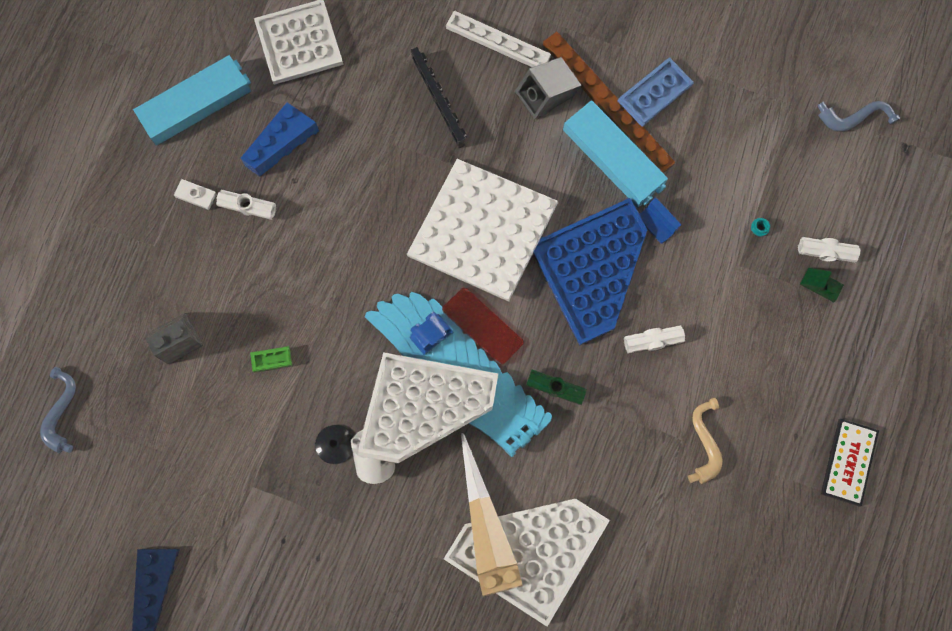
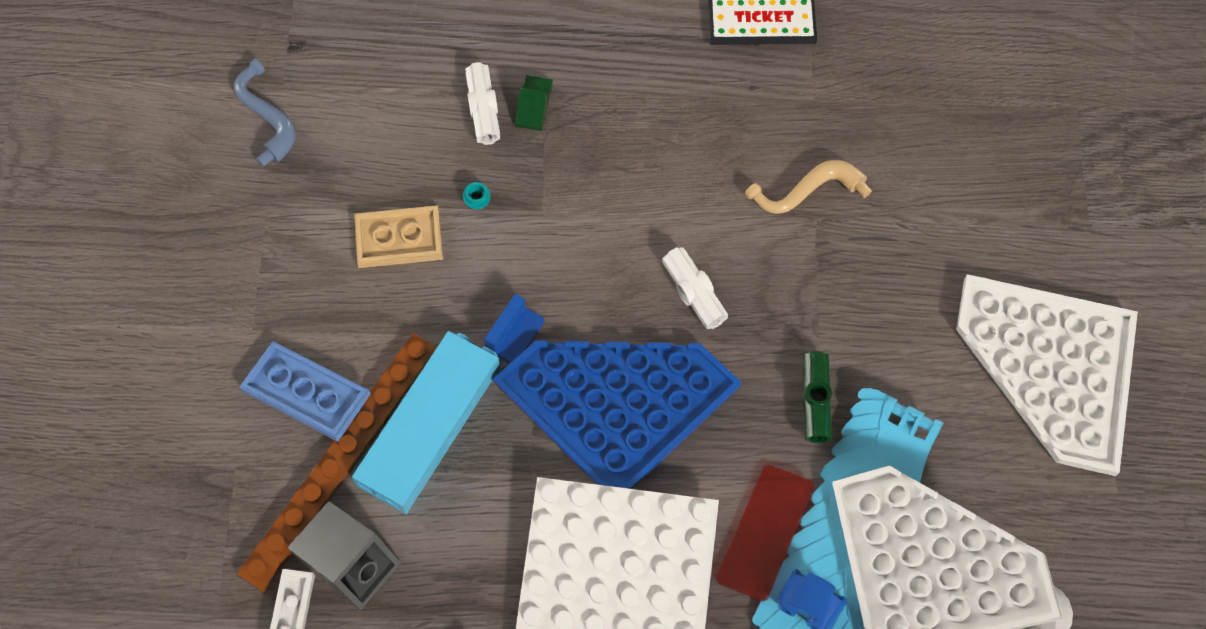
camera: 110 degrees left, 10 degrees down
tan plate [461,433,523,597] -> none
none -> tan tile [354,205,443,268]

